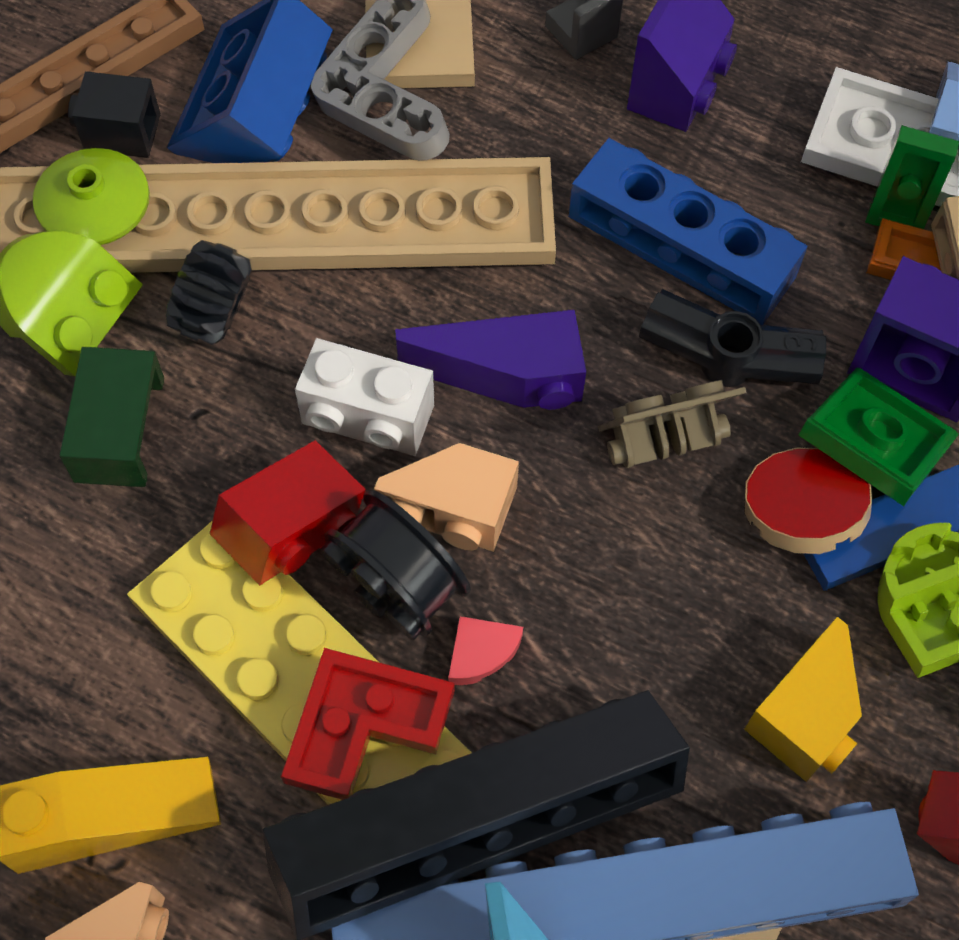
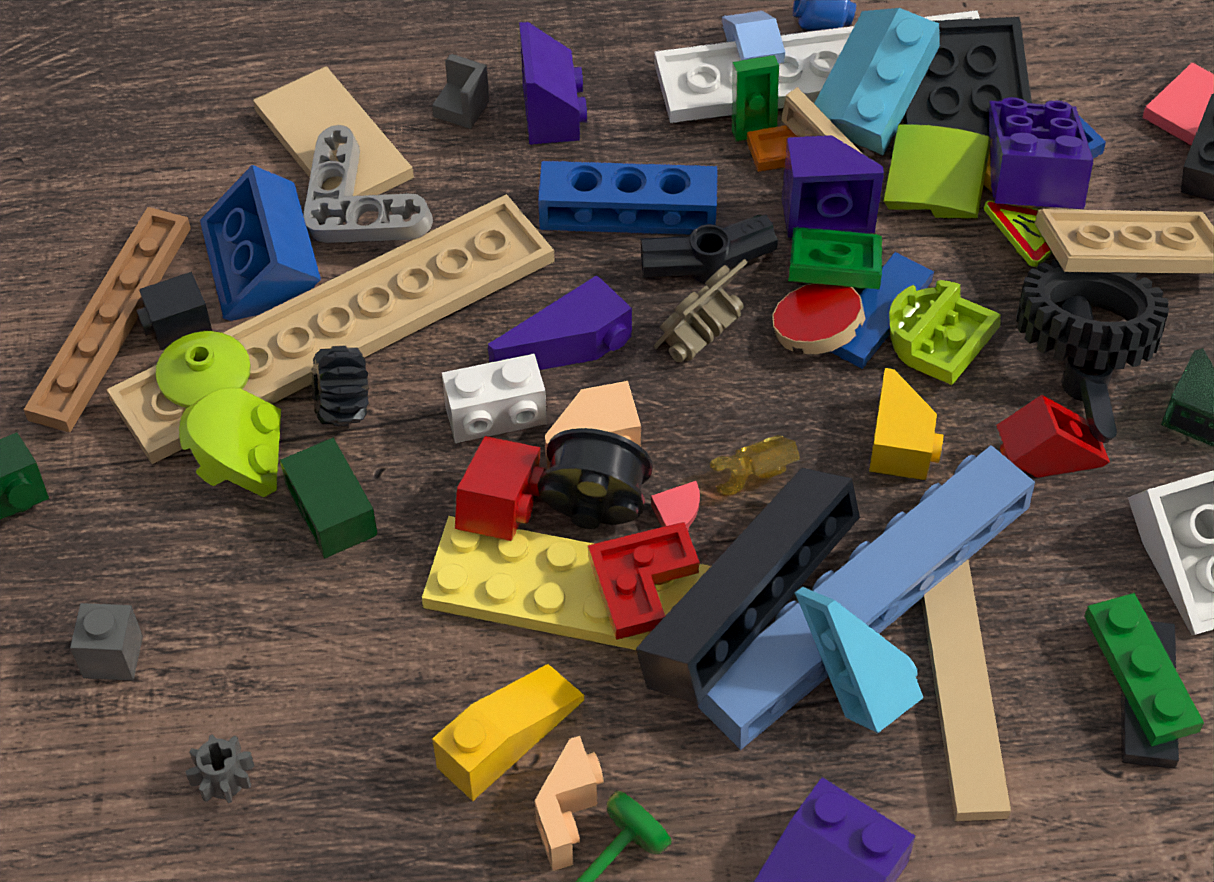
camera: 30 degrees left, 10 degrees down
none -> clear yellow plate [709,435,800,495]

